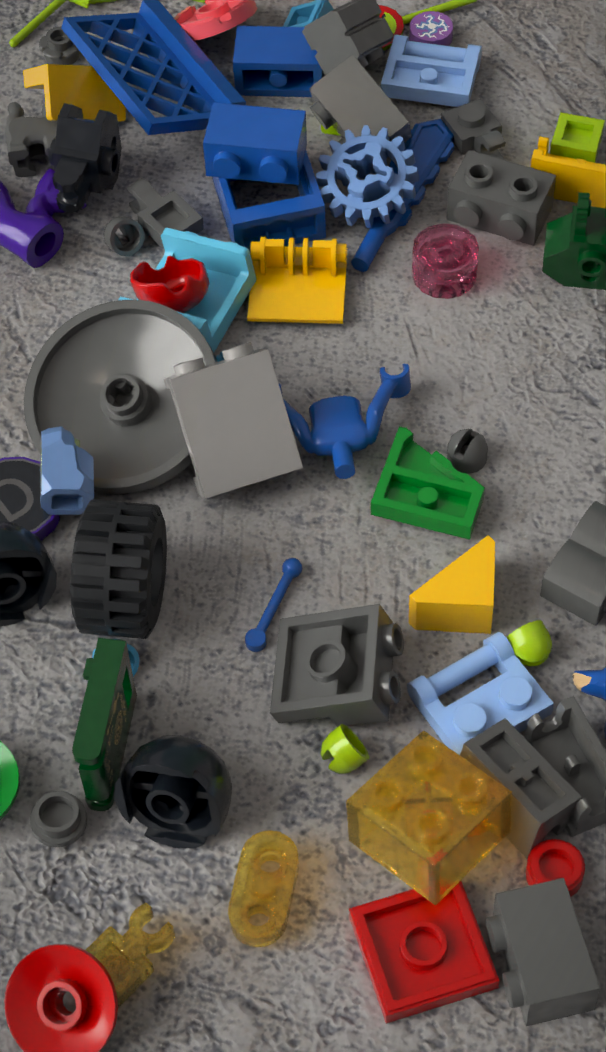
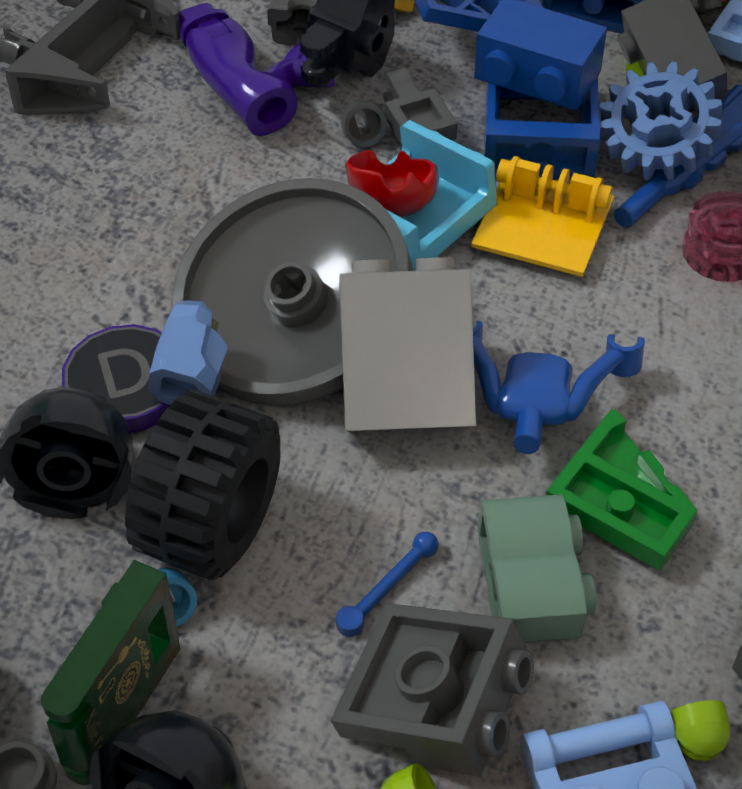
camera: 15 degrees right, 5 degrees down
yellow slope [408,535,495,634] -> none
dark grey hinge [447,428,488,474] -> none
none -> sand green brick [477,494,596,642]

